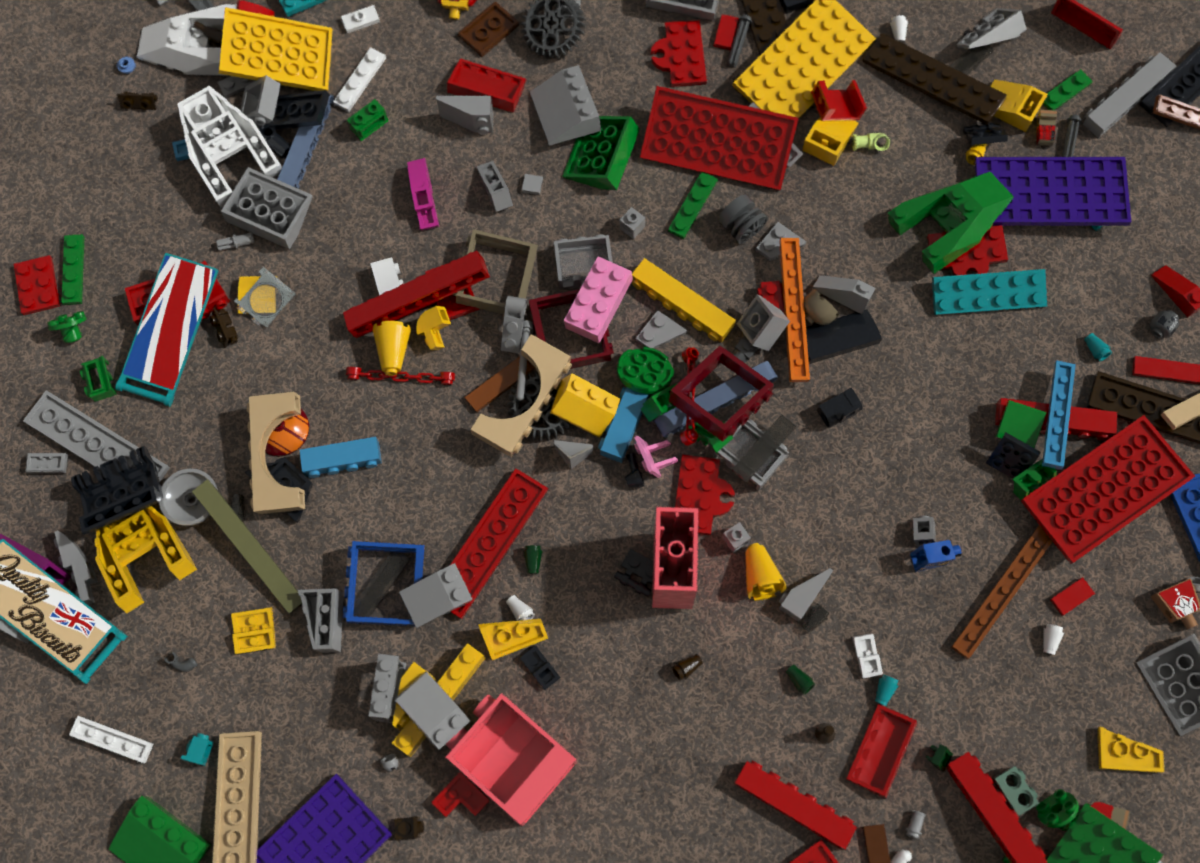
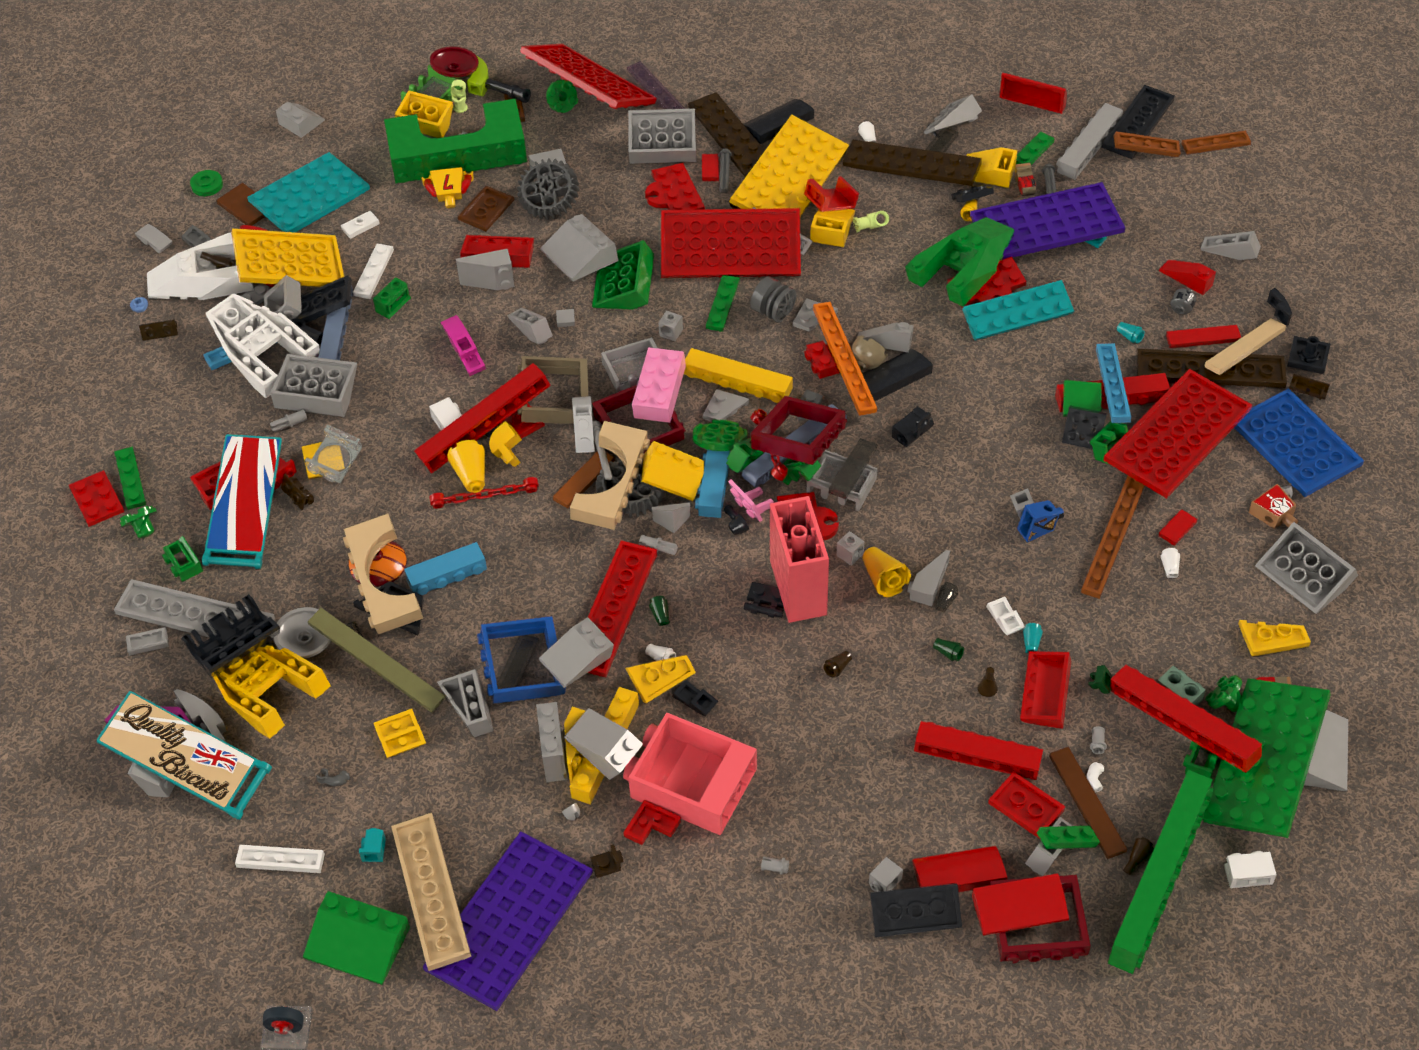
camera: 15 degrees left, 20 degrees down
light grey slope [737,294,790,351] -> none
none -> light grey axle [639,535,678,555]

